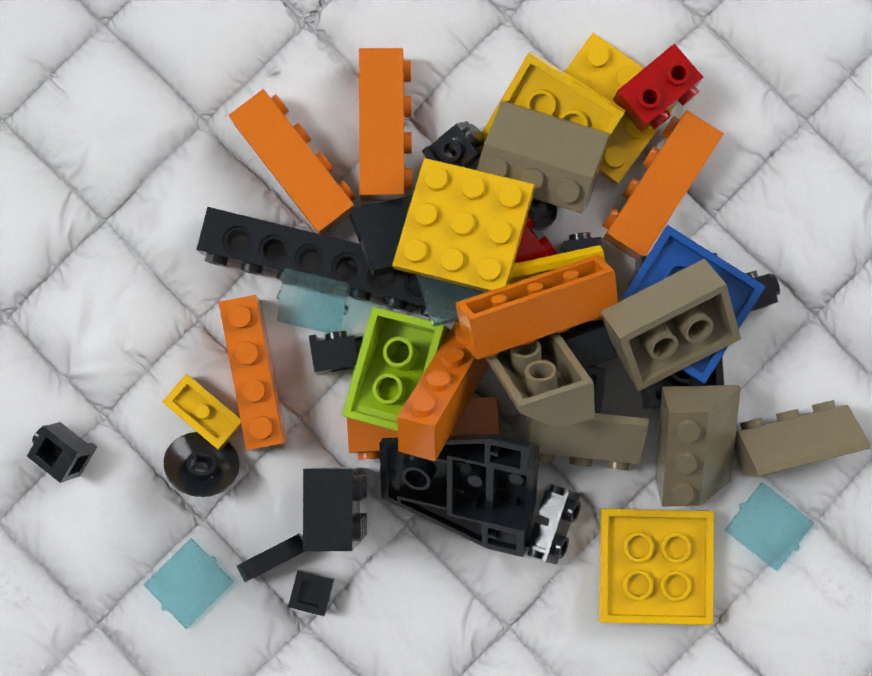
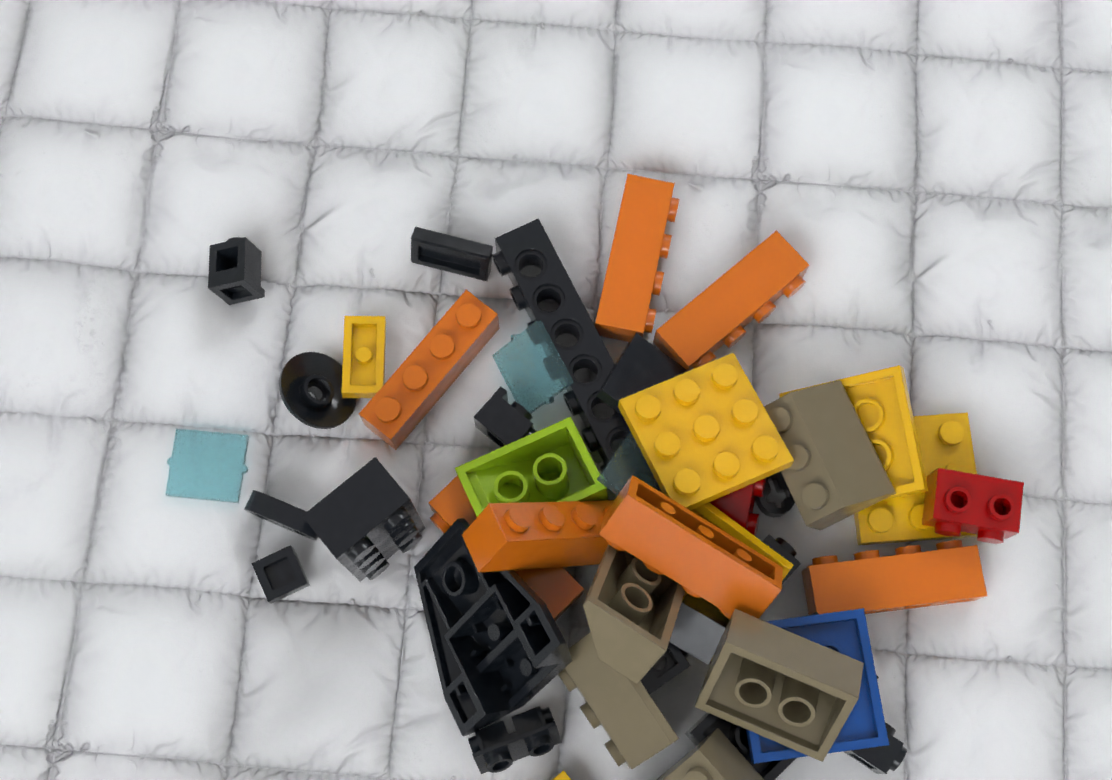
camera: 50 degrees right, 10 degrees down
black brick [422,121,484,168] -> none
none -> black tile [411,227,493,281]

